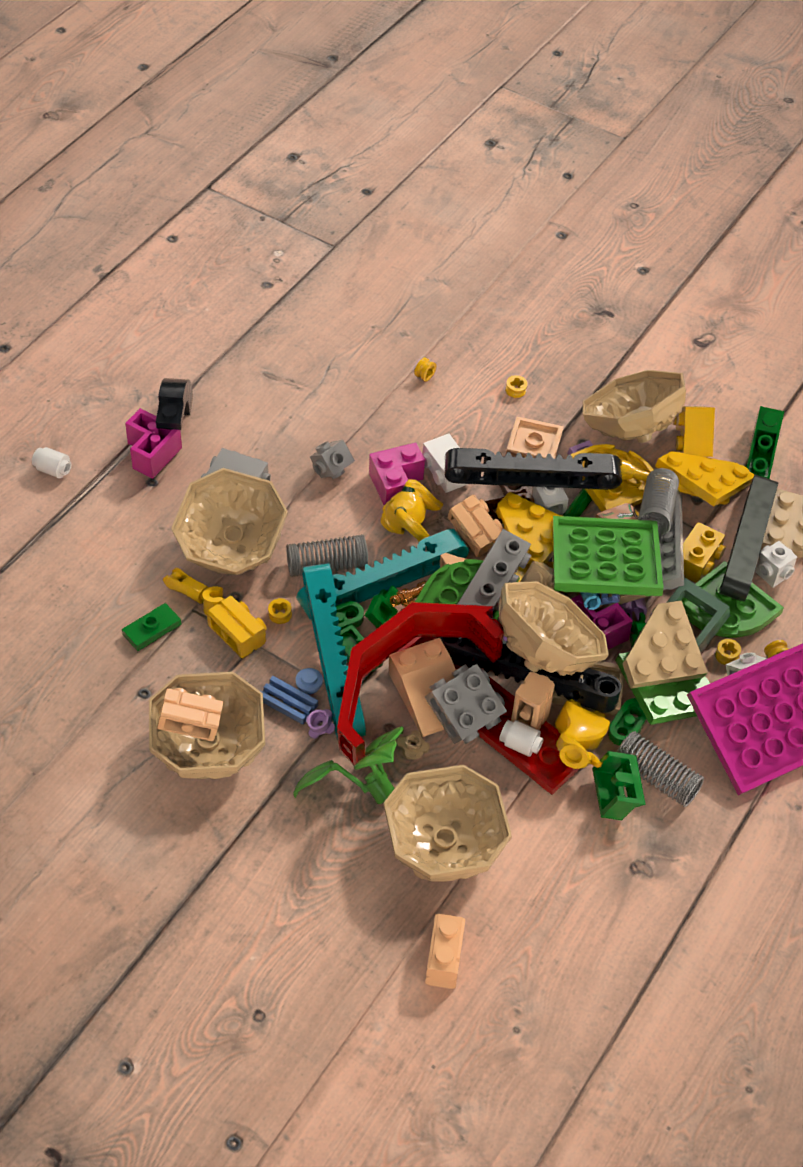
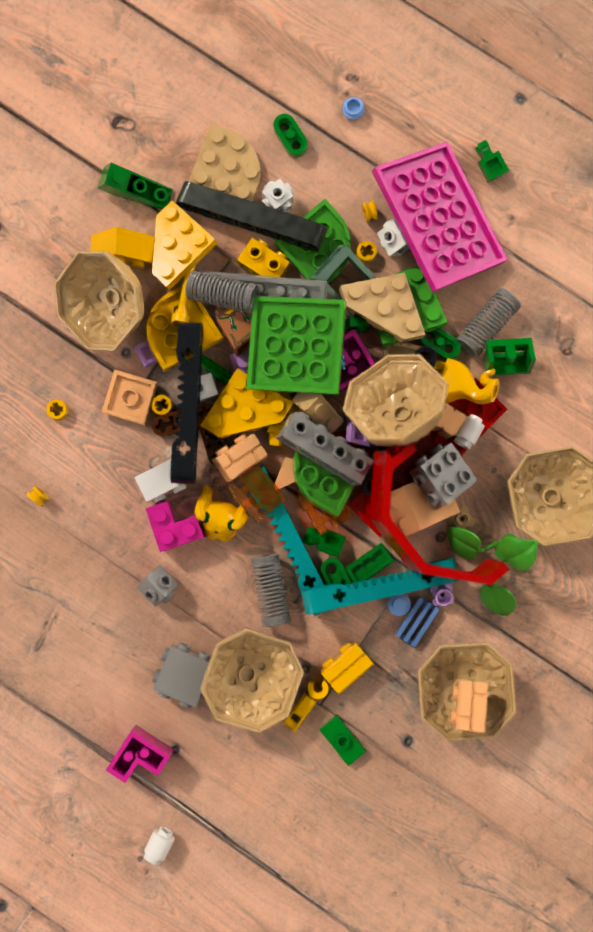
camera: 80 degrees left, 35 degrees up
black arch [156,378,193,430] -> none
yellow bush [268,598,292,624] -> none
none -> clear orange plate [227,463,287,524]

